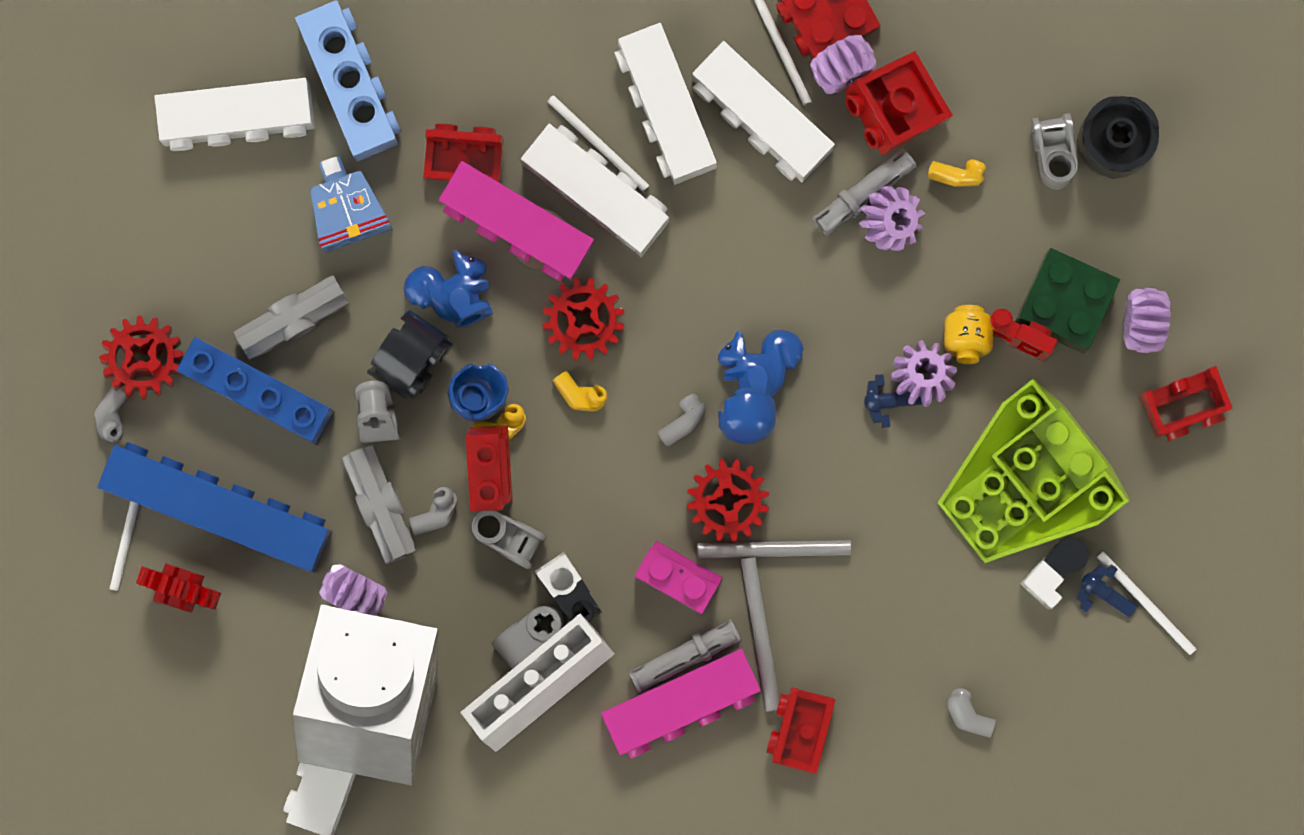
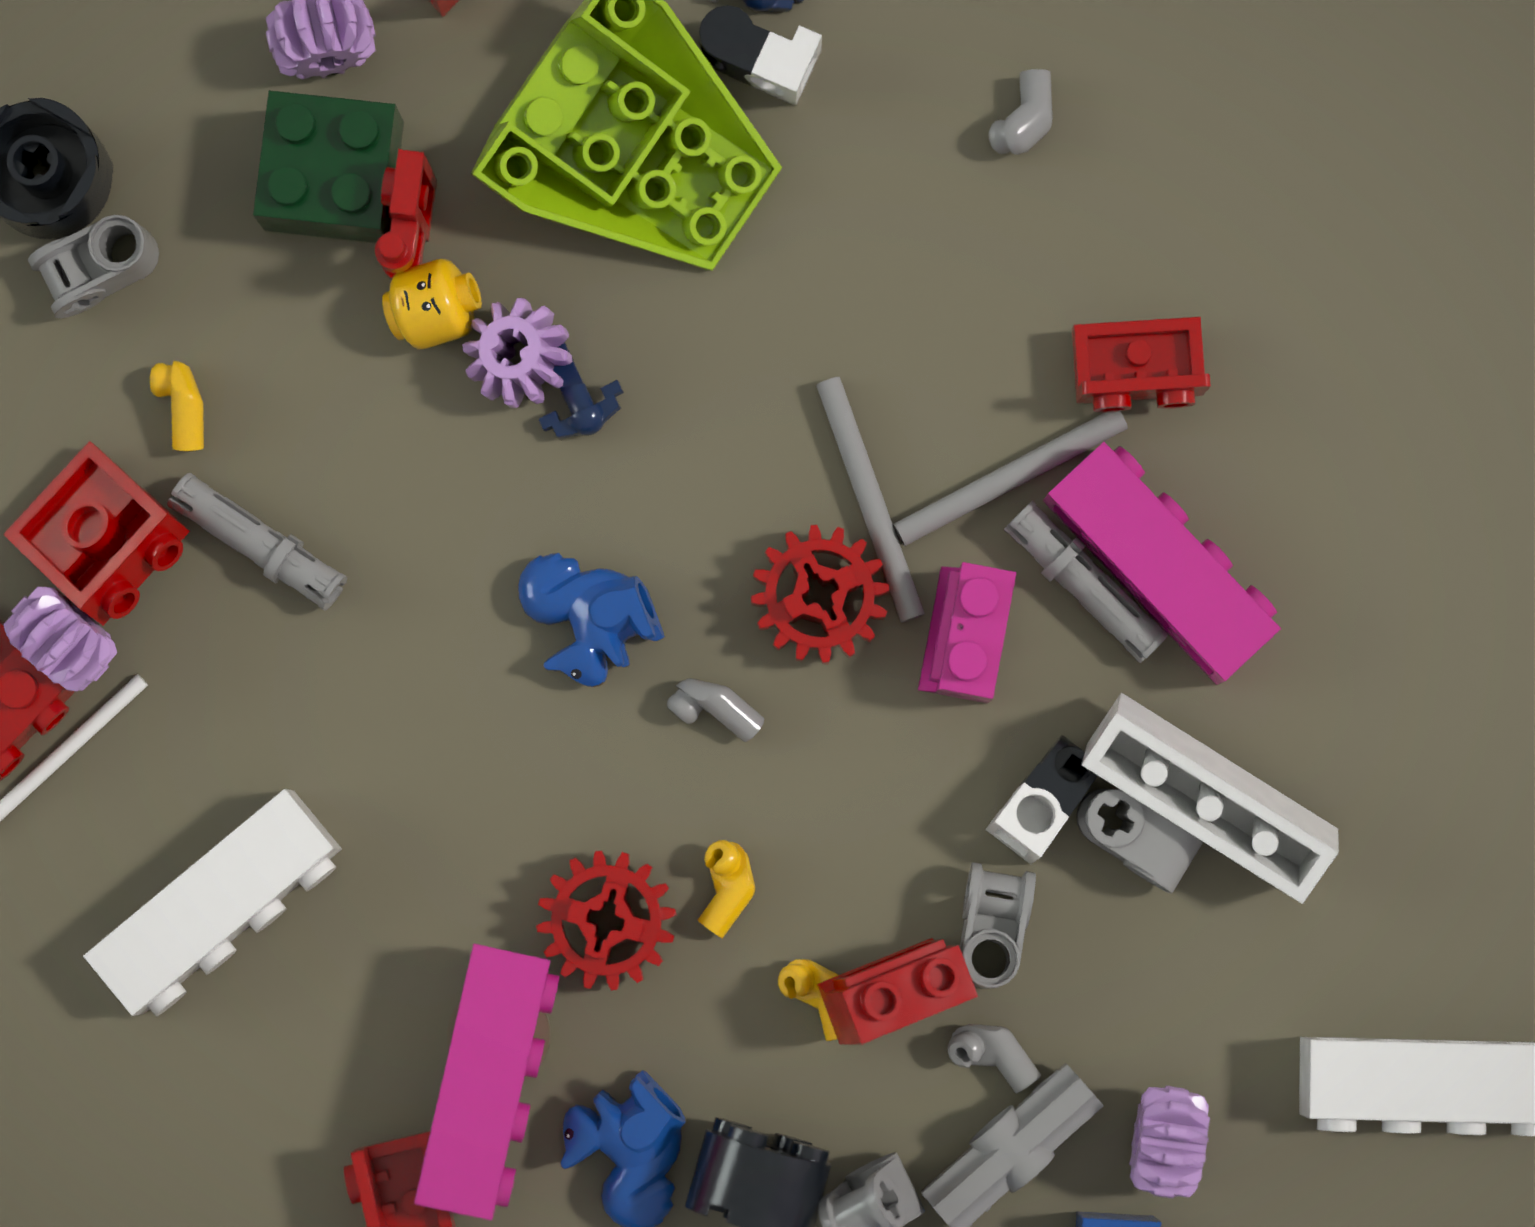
camera: 115 degrees left, 0 degrees up
container [293,605,438,786] -> none
blue hair [447,364,509,422] -> none
white brick [521,123,669,257] -> none
white axle [547,95,649,192] -> none
white brick [692,41,835,183] -> none
blue hair [718,393,776,444] -> none
lavender gear [859,186,926,251] -> none

